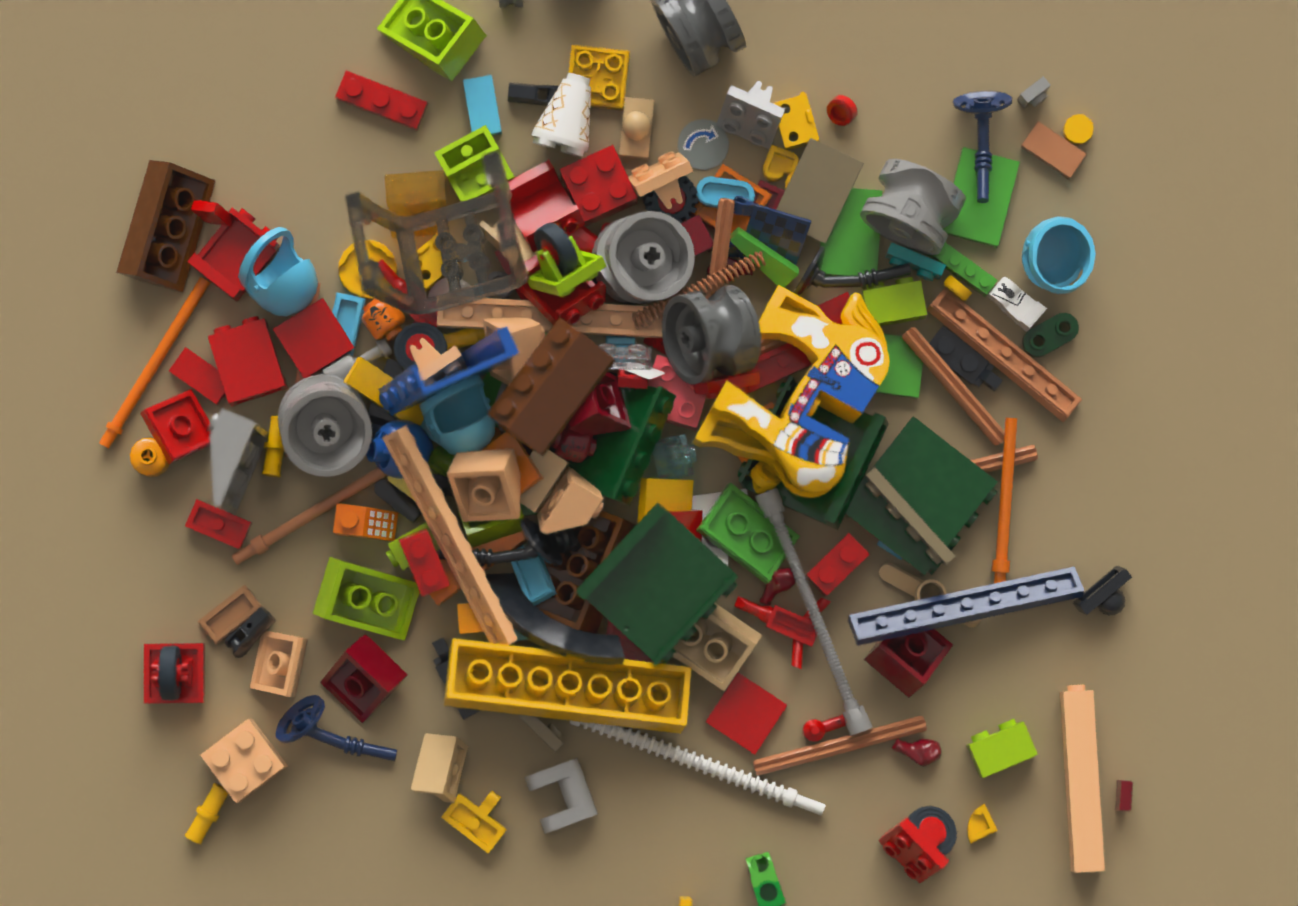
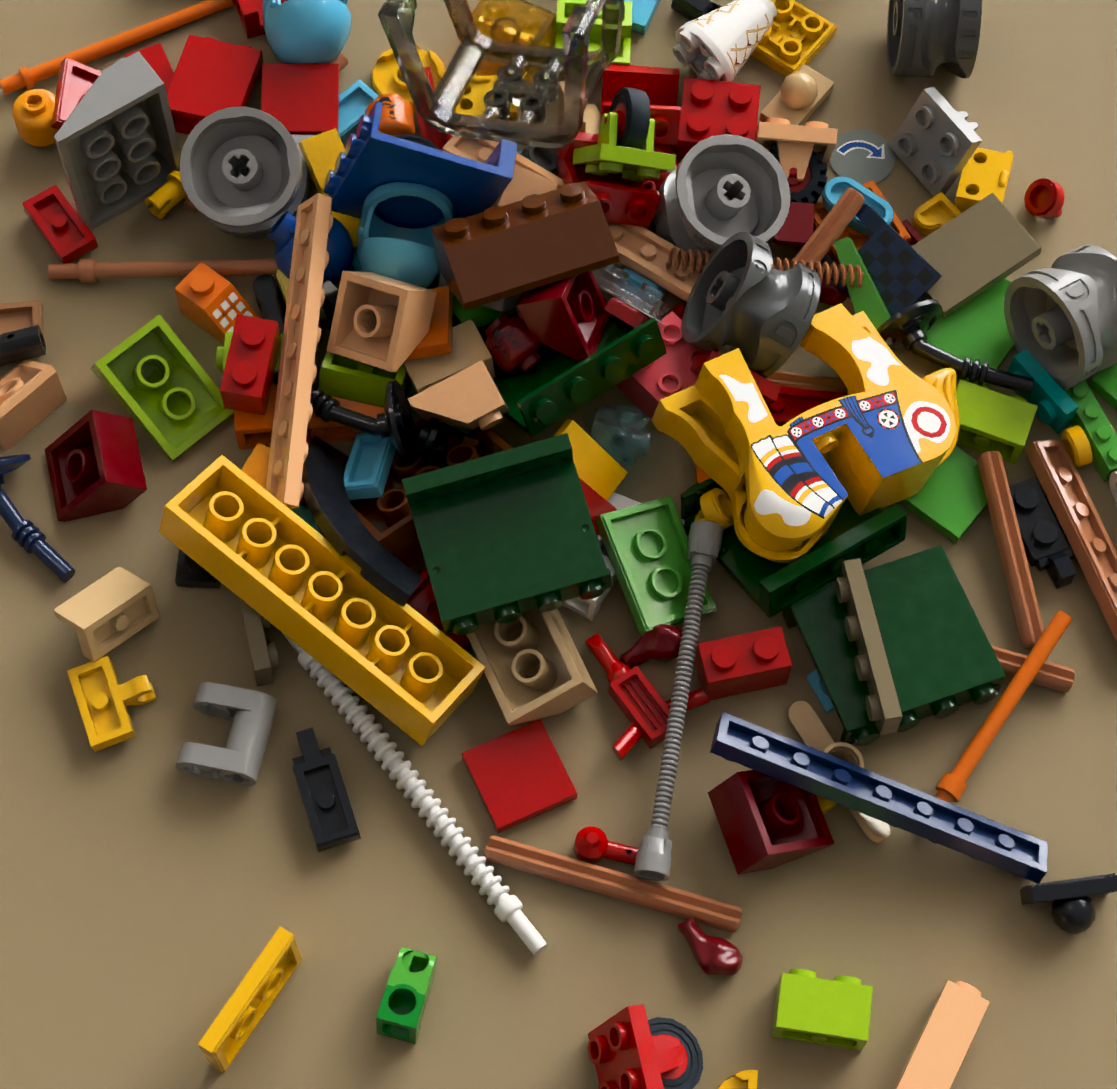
camera: 30 degrees right, 20 degrees down
none -> black hinge [292,727,361,852]

